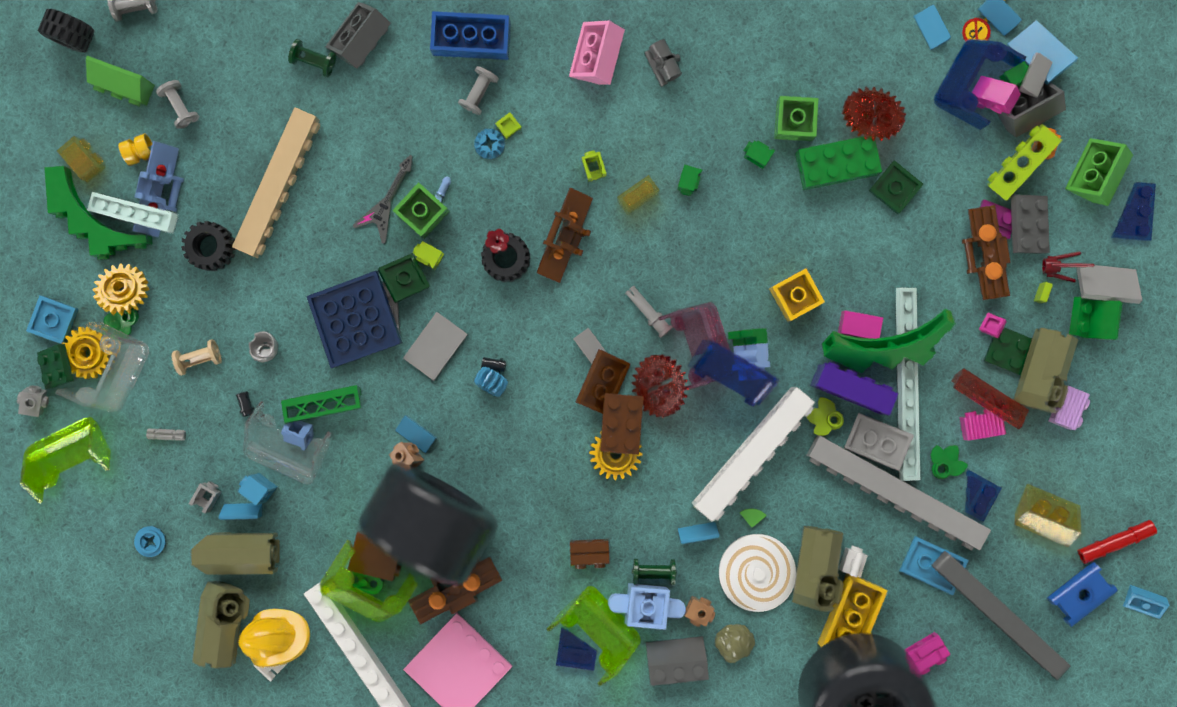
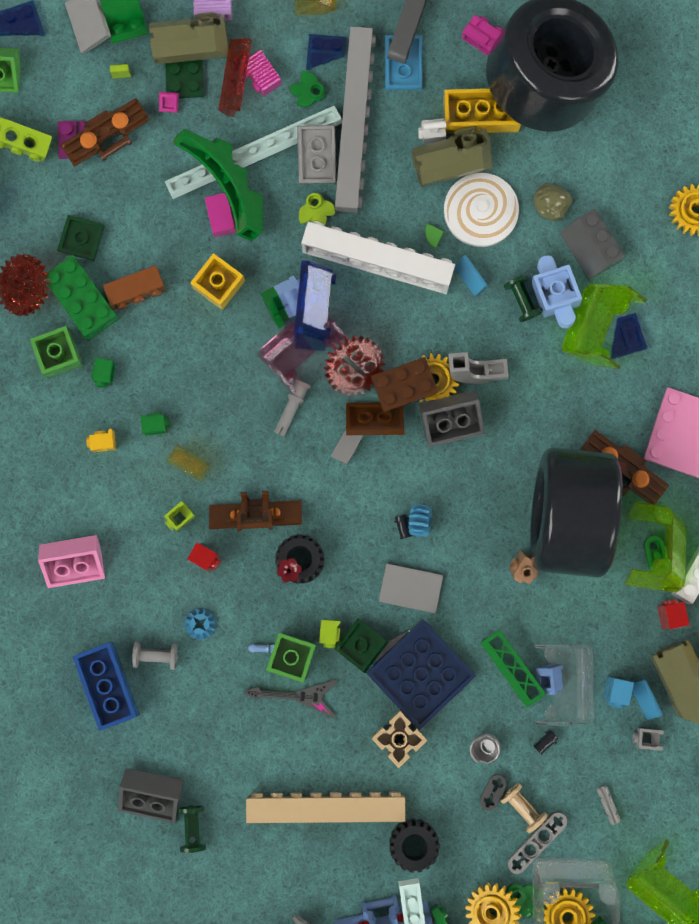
camera: 120 degrees left, 5 degrees down
reddish brown brick [348,530,402,581] -> none
dark azure slope [395,415,437,453] -> none
lime tile [495,112,522,139] -> none
reddish brown brick [570,539,610,569] -> none
dark grey pin [644,39,682,87] -> none
medium nougat brick [684,596,715,627] -> none
dark purple brick [810,362,898,415] -> none
dark grey plate [1011,195,1050,254] -> none
dark red plant [1042,252,1095,282] -> none
none -> yellow brick [86,429,116,452]
none -> dark orange brick [103,265,166,311]
none -> red brick [187,542,221,572]
none -> tan brick [371,710,427,768]
none -> dark grey brick [419,390,485,447]
none -> light grey arch [448,352,509,384]
none -> dark grey beam [480,774,506,811]
none -> light grey beam [507,812,567,874]
none -> red brick [657,599,690,629]

